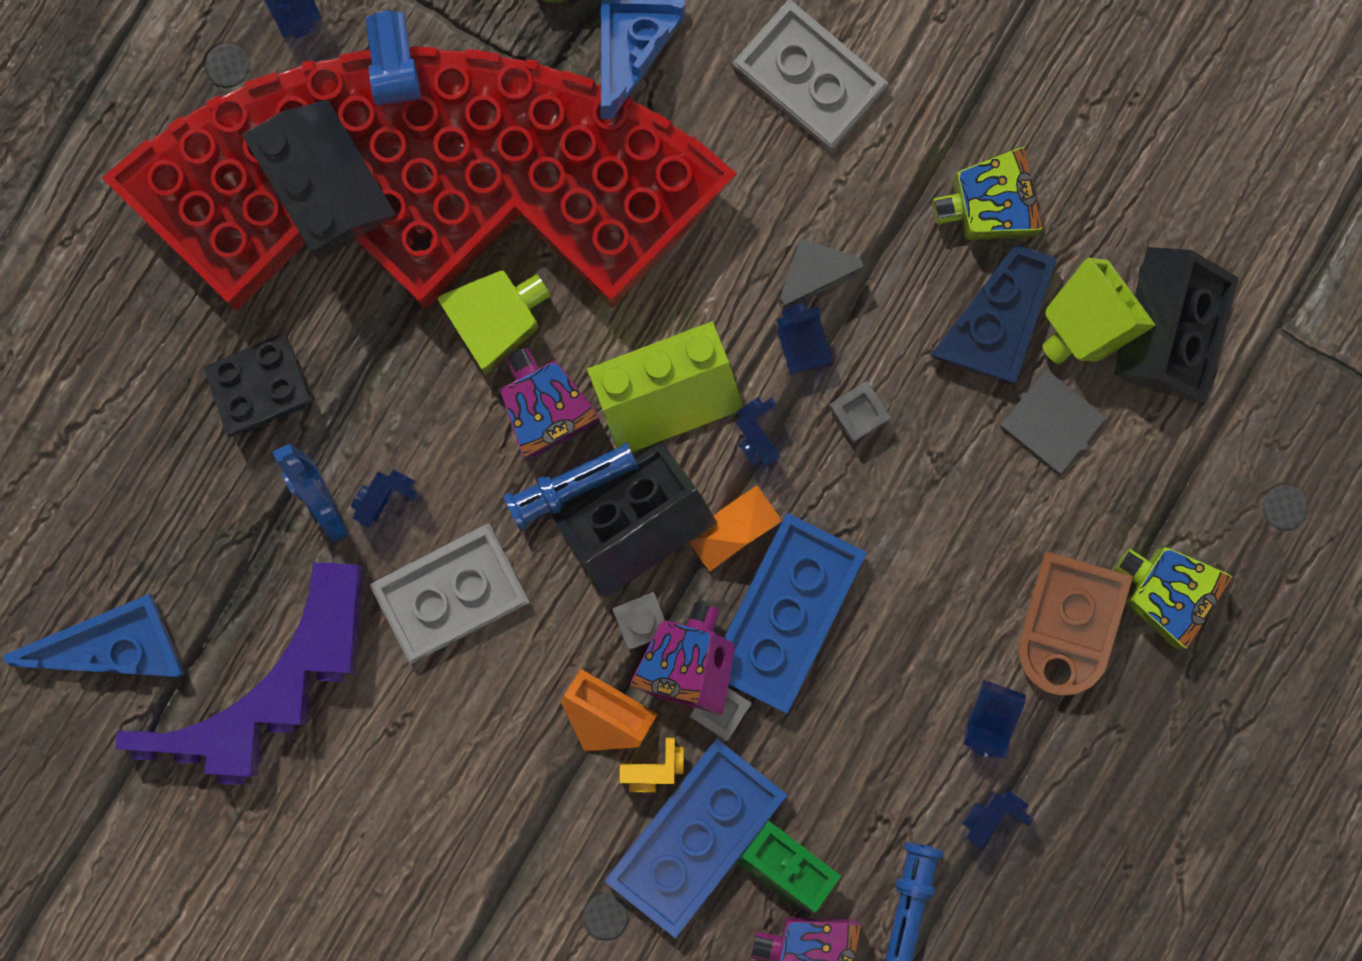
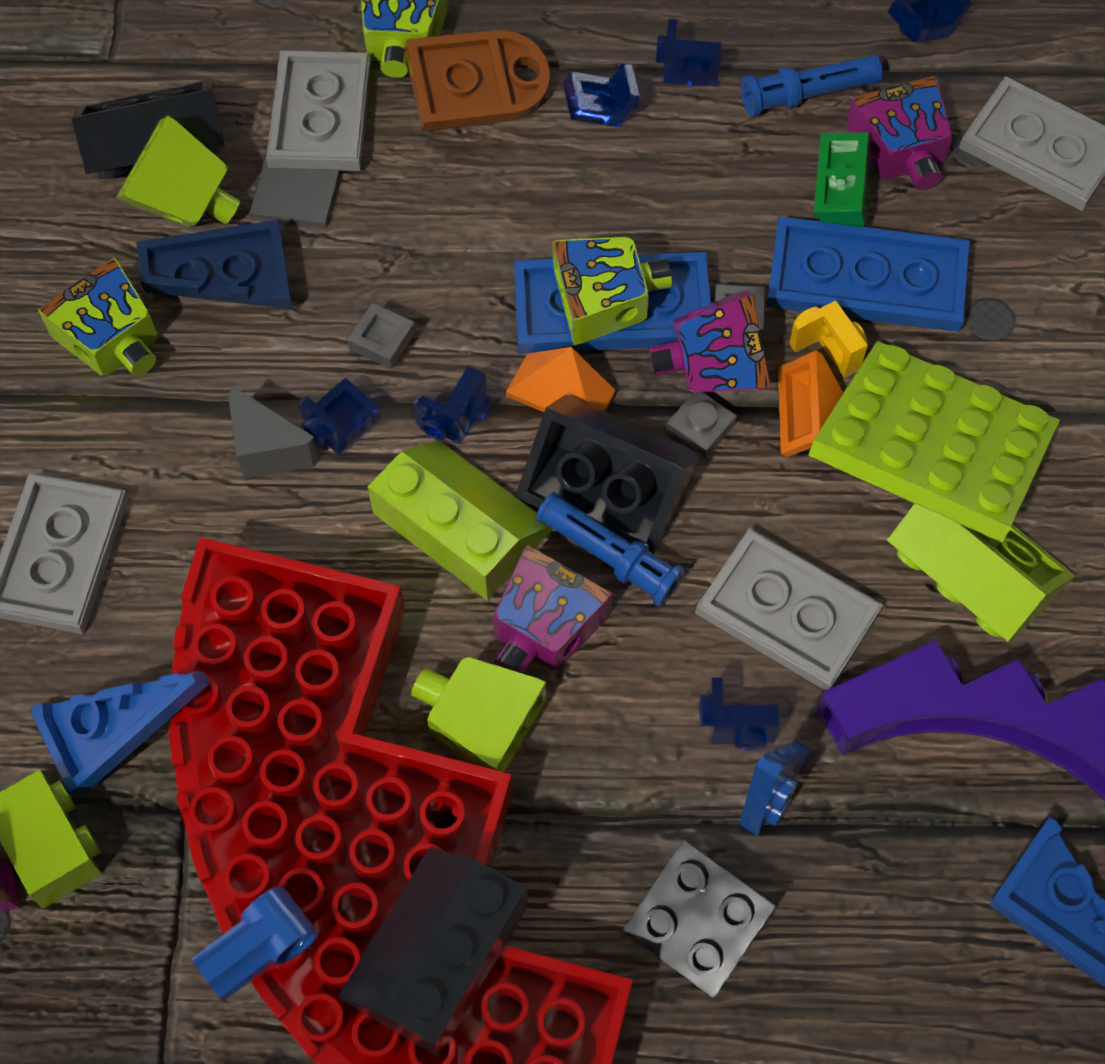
camera: 115 degrees left, 20 degrees down
none -> light grey tile [266,51,372,171]
none -> torso [553,237,672,345]
none -> lime plate [808,341,1060,543]
none -> lime slope [887,504,1075,642]

